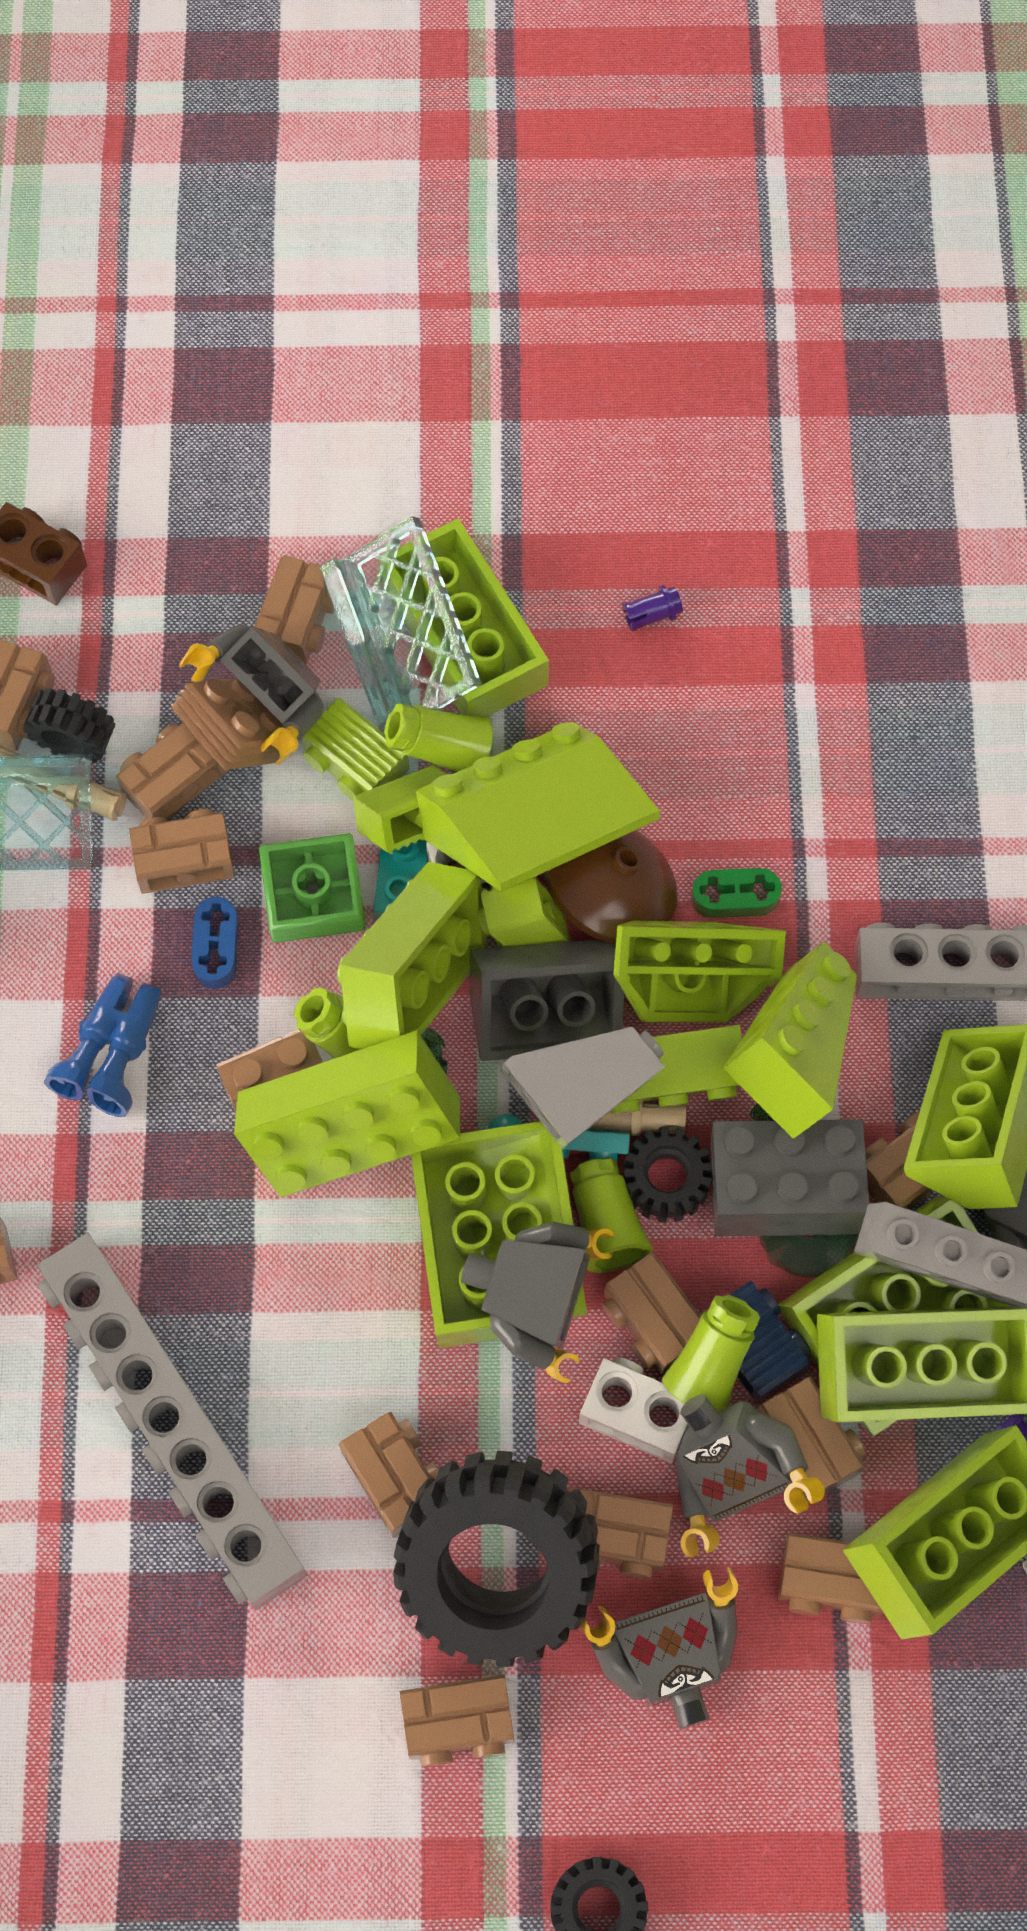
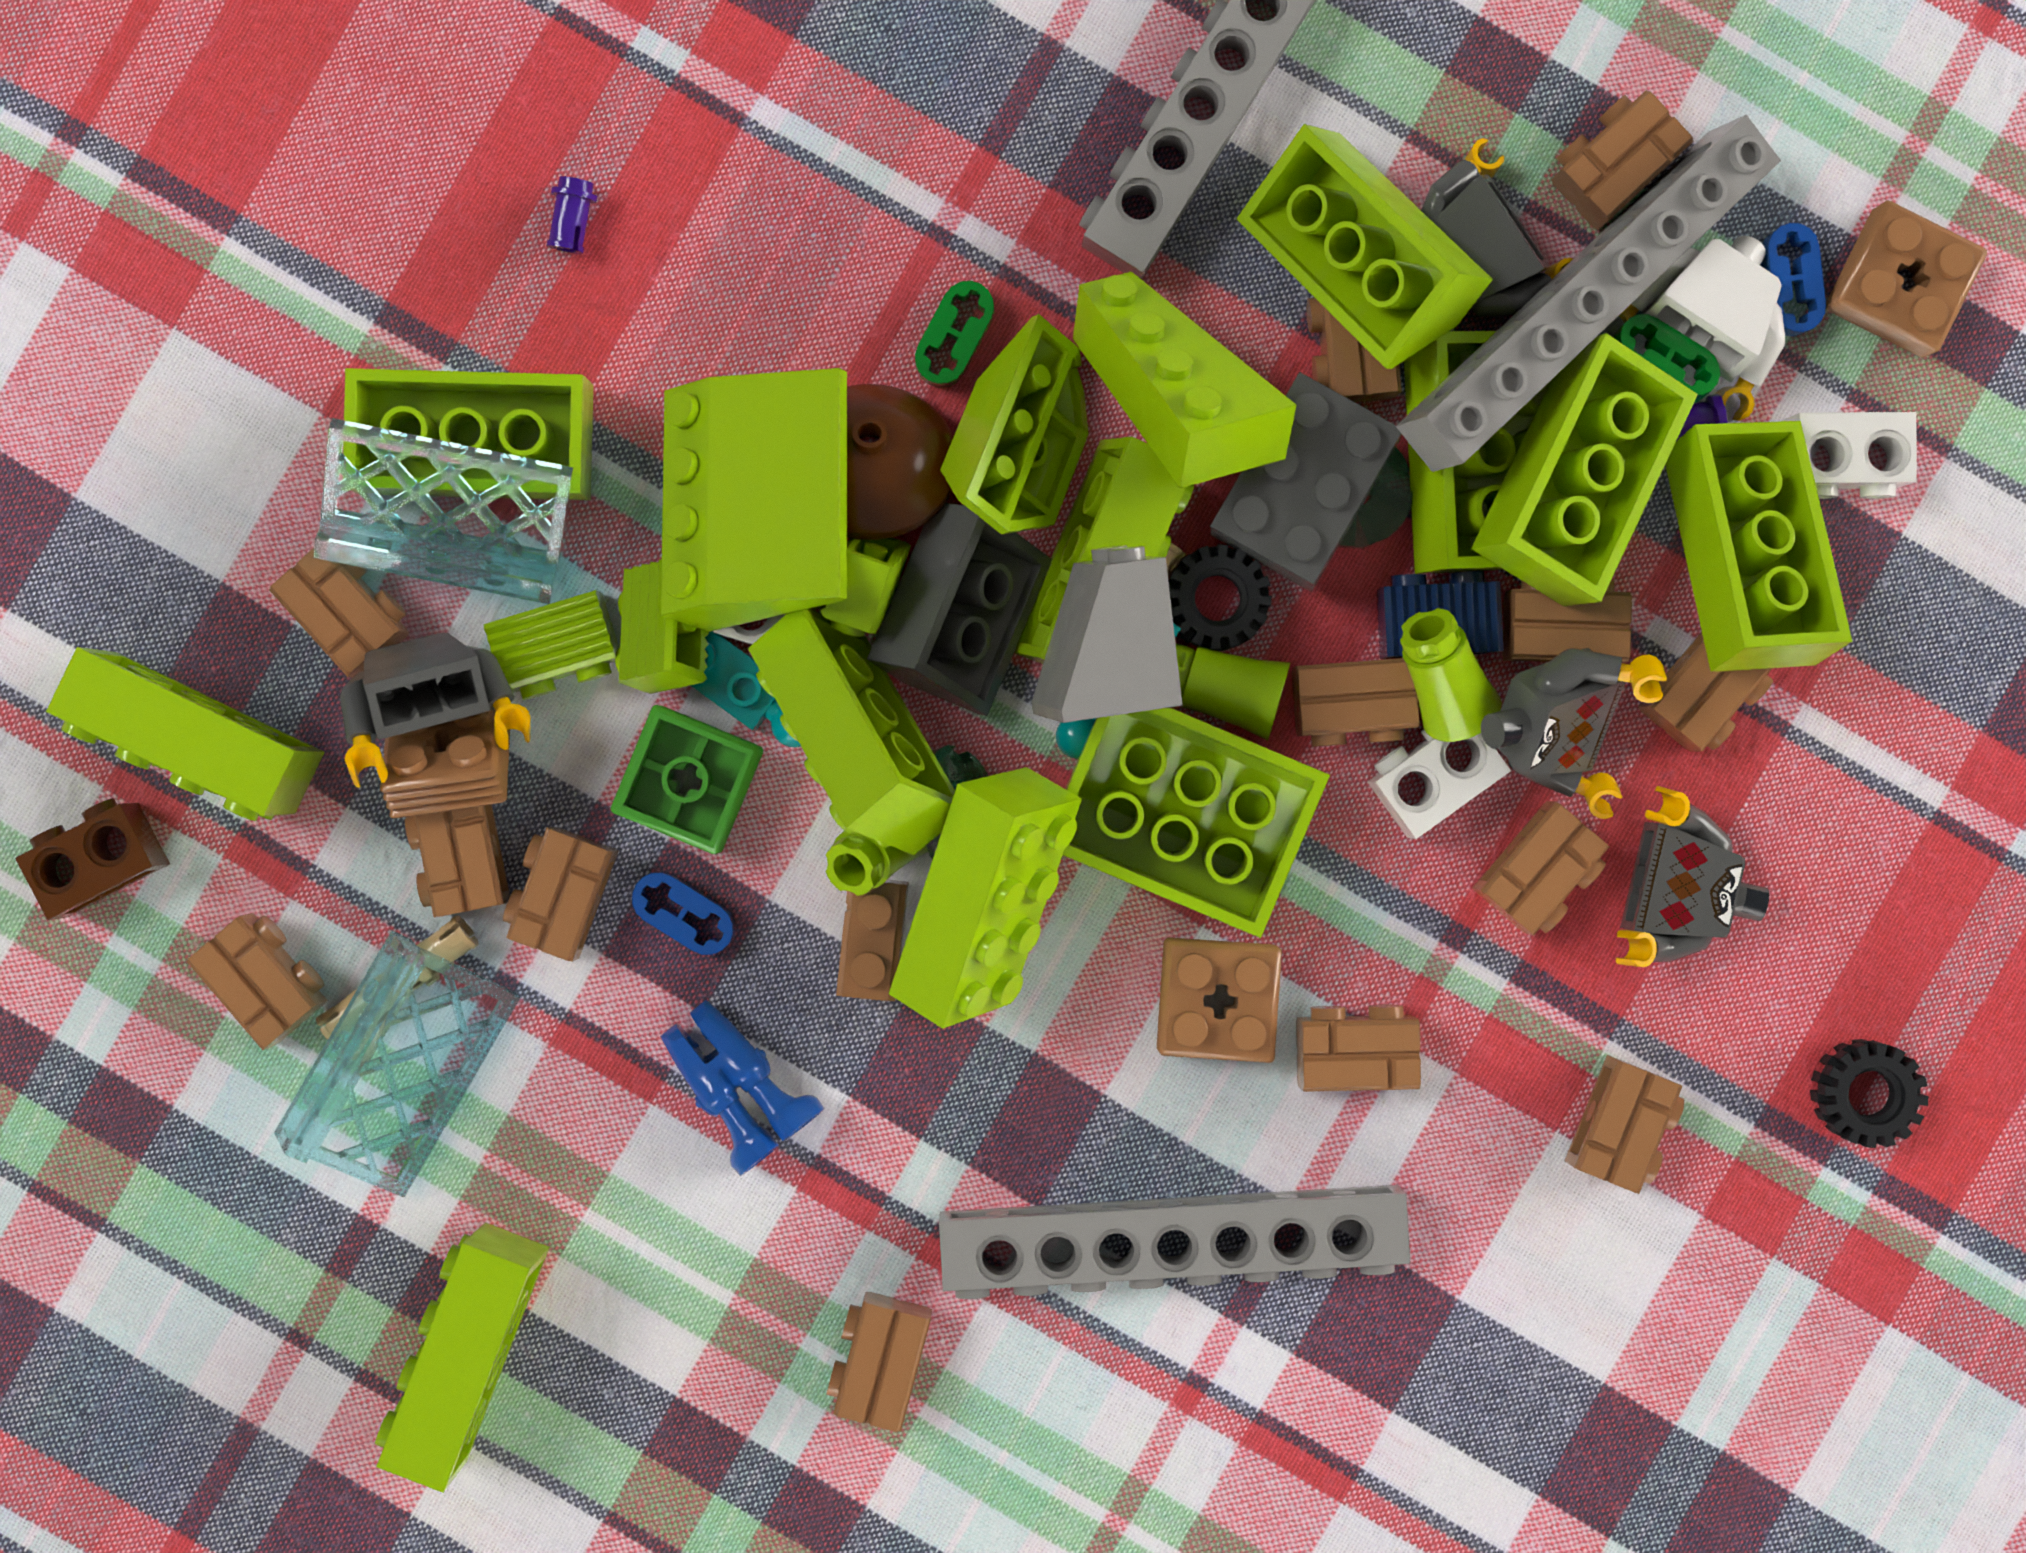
camera: 55 degrees left, 20 degrees up
black tyre [23,688,116,763] -> none
lime plant [384,703,493,773] -> none
black tyre [393,1450,600,1668] -> none
dark grey torso [461,1222,614,1383] -> none
none -> lime brick [46,647,325,821]
none -> medium nougat brick [1157,937,1282,1063]

